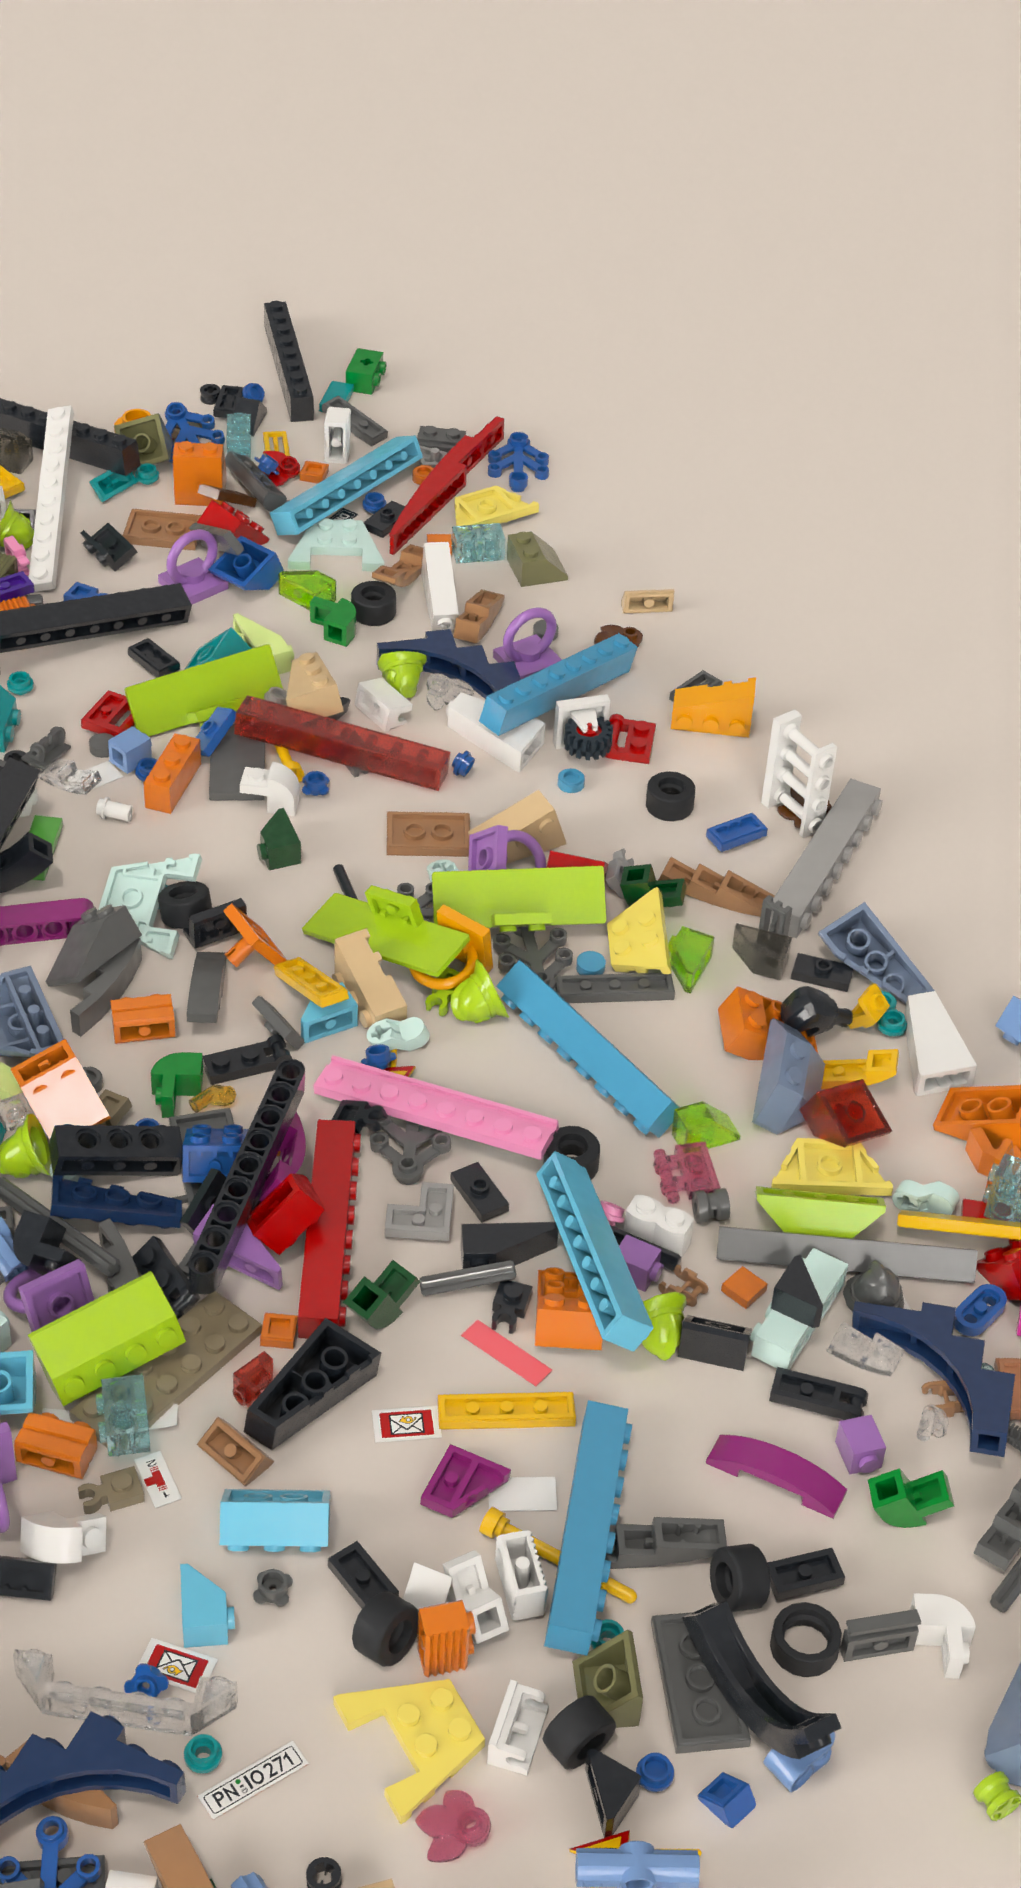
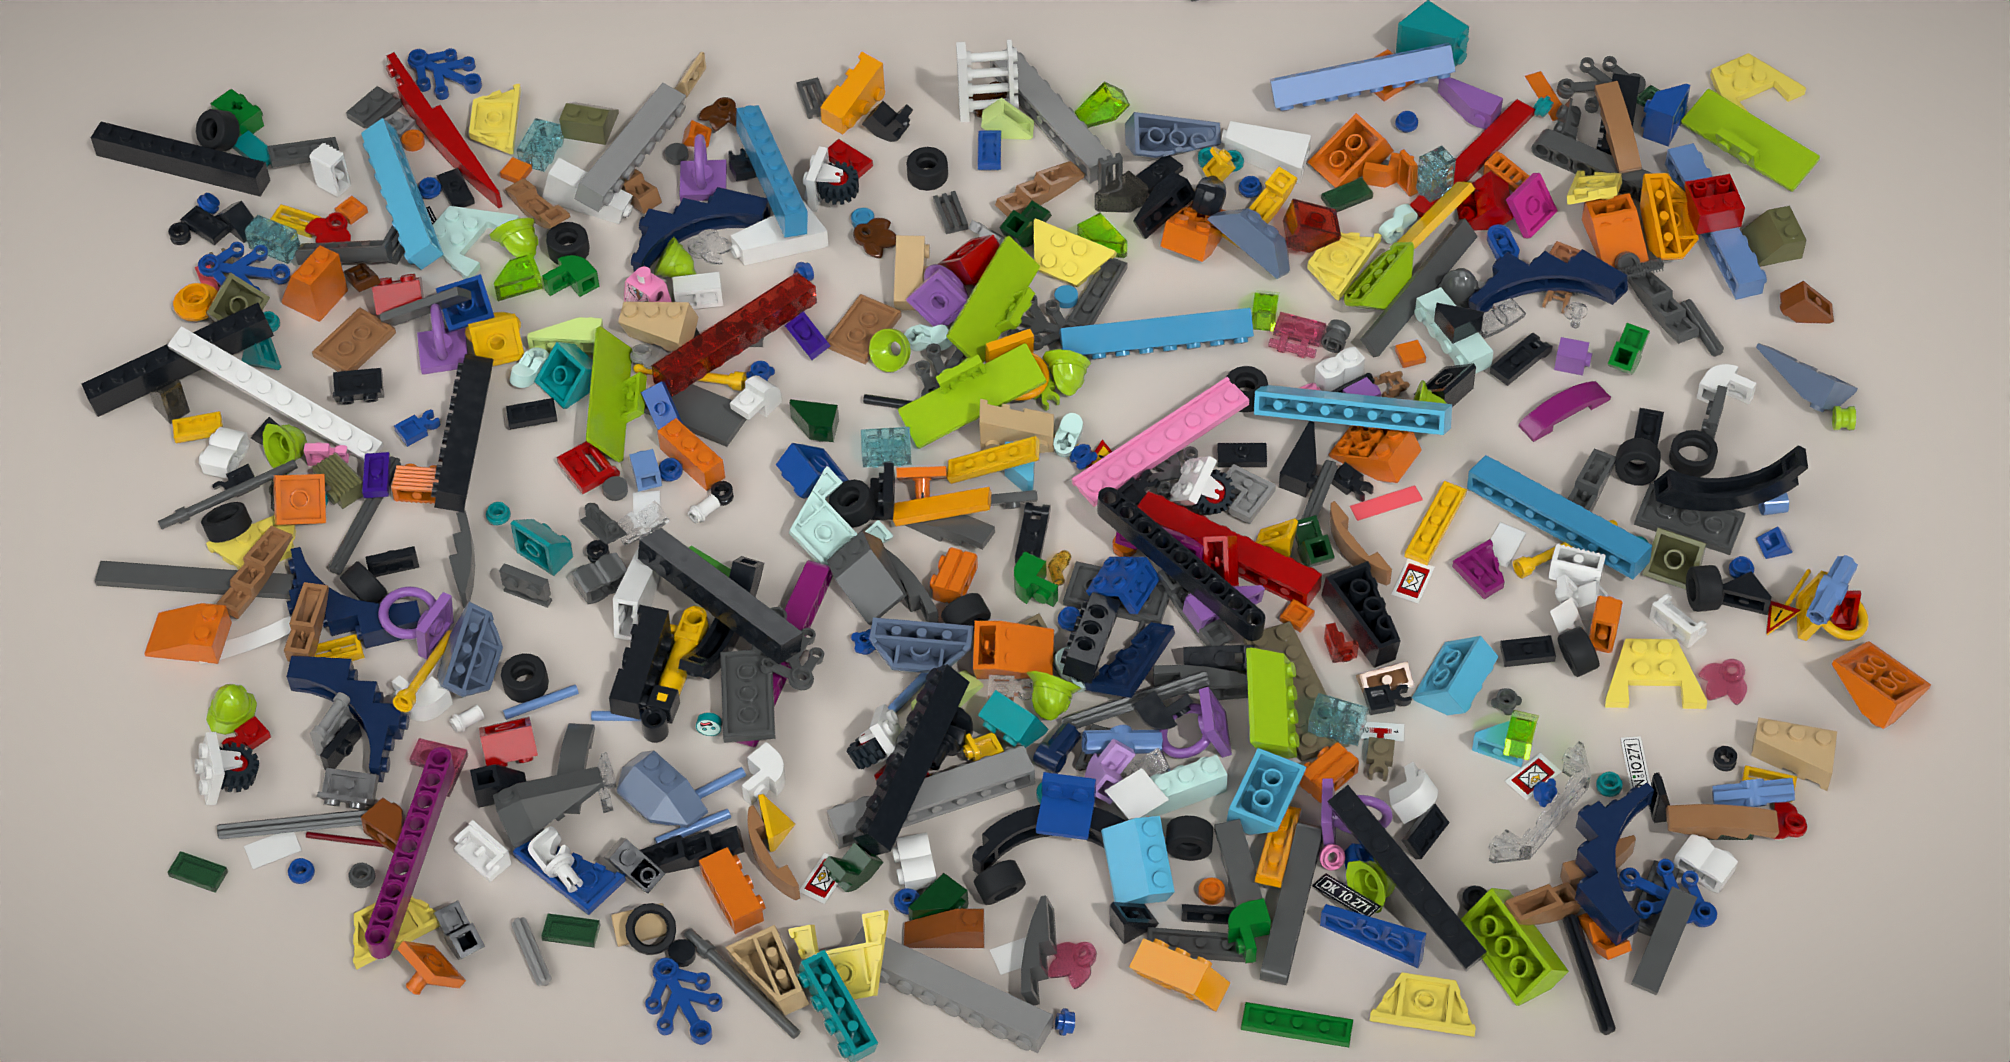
camera: 55 degrees left, 10 degrees up
black plate [180,1168,227,1235] -> none
blue plate [254,453,279,475] -> none
none -> black tyre [196,109,240,151]
none -> yellow tile [465,312,524,366]
none -> lime piece [489,217,538,260]
none -> light aqua piece [509,347,549,388]
none -> light grey brick [574,83,686,212]
none -> bright pink torso [624,267,672,302]
none -> orange slope [682,120,712,148]
none -> black bush [711,481,734,506]
none -> blue slope [776,443,848,499]
none -> dark purple plate [785,311,830,360]
none -> reddish brown plate [853,218,896,258]
none -> clear light blue brick [861,427,912,468]
none -> black brick [862,101,913,142]
none -> lime piece [869,328,911,372]
none -> light orange tile [893,487,992,526]
none -> dark grey tile [933,191,968,234]
none -> black tyre [941,593,991,628]
none -> yellowish green slope [981,98,1034,140]
none -> clear neon green slope [1075,81,1130,128]
none -> black slope [1133,172,1195,239]
none -> white plate [1169,456,1235,515]
none -> blue plate [1239,176,1262,198]
none -> yellow slope [1255,518,1298,557]
none -> clear green tile [1321,178,1373,214]
none -> medium nougat slope [1329,501,1392,586]
none -> black plate [1363,684,1412,715]
none -> clear neon green slope [1503,710,1540,760]
none -> black slope [1648,772,1670,823]

